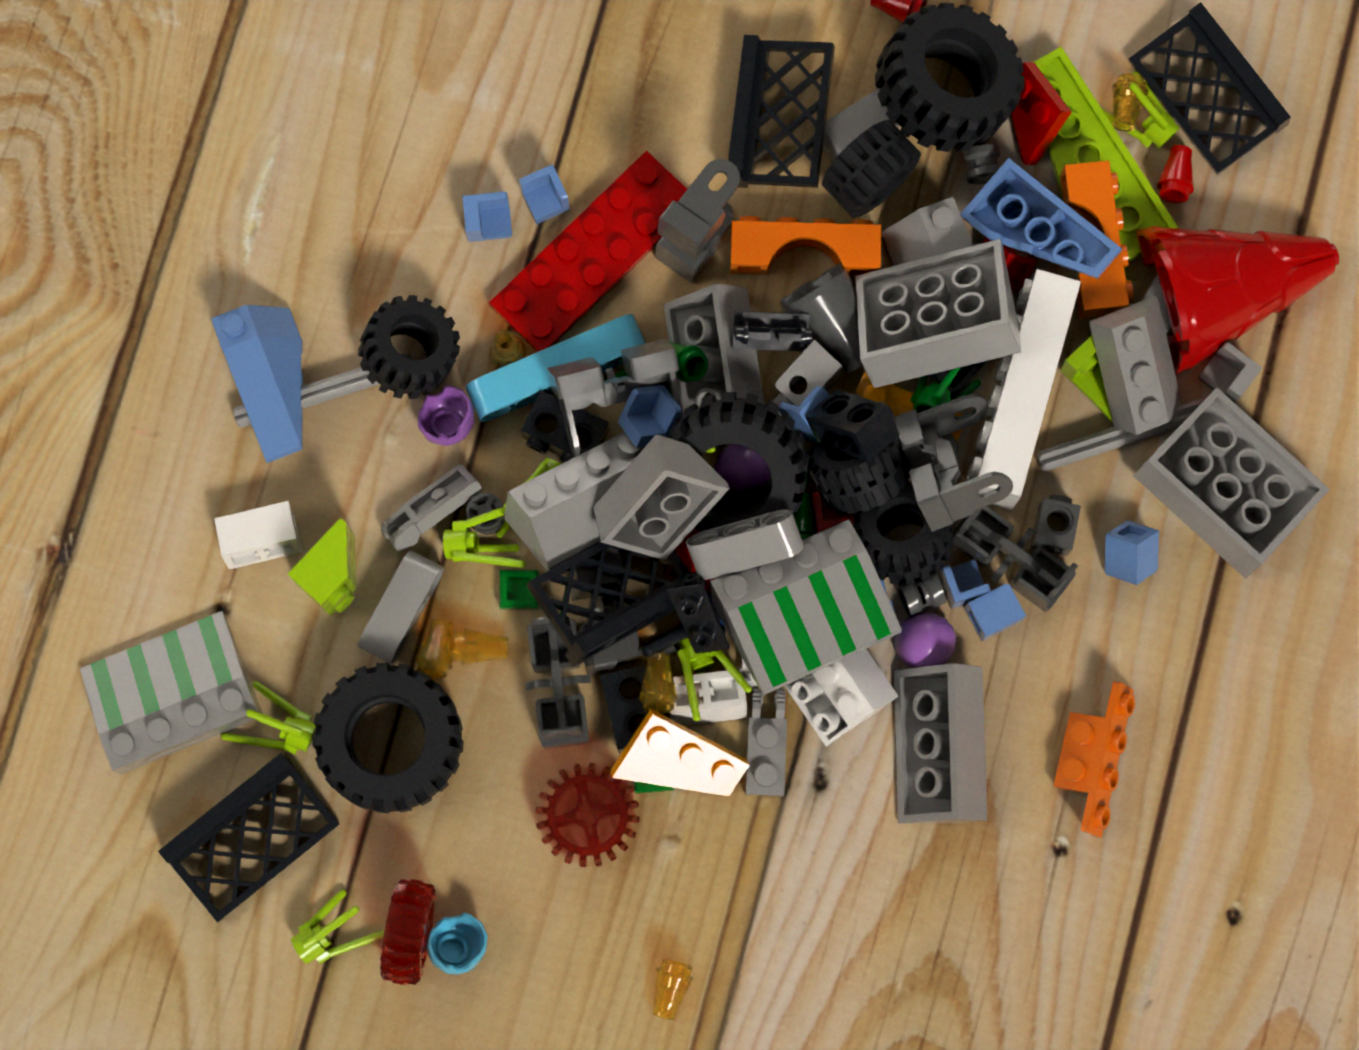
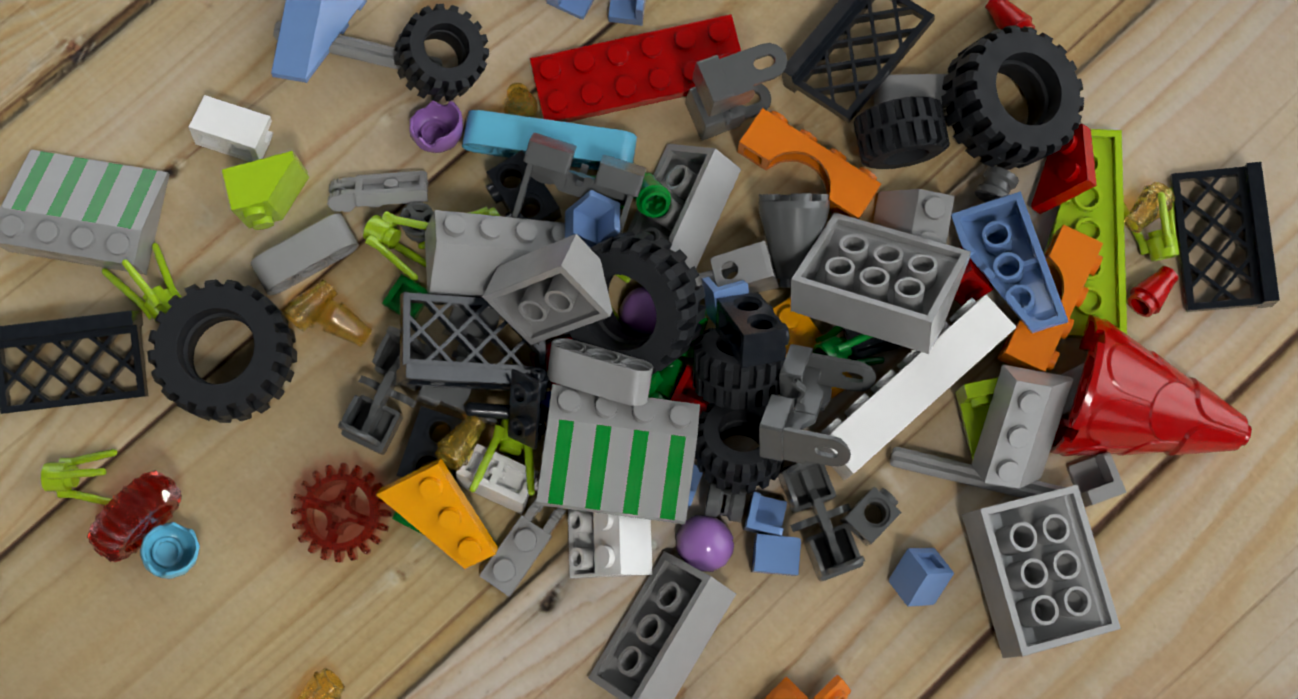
camera: 30 degrees right, 0 degrees up
black hinge [732,311,812,352] -> none

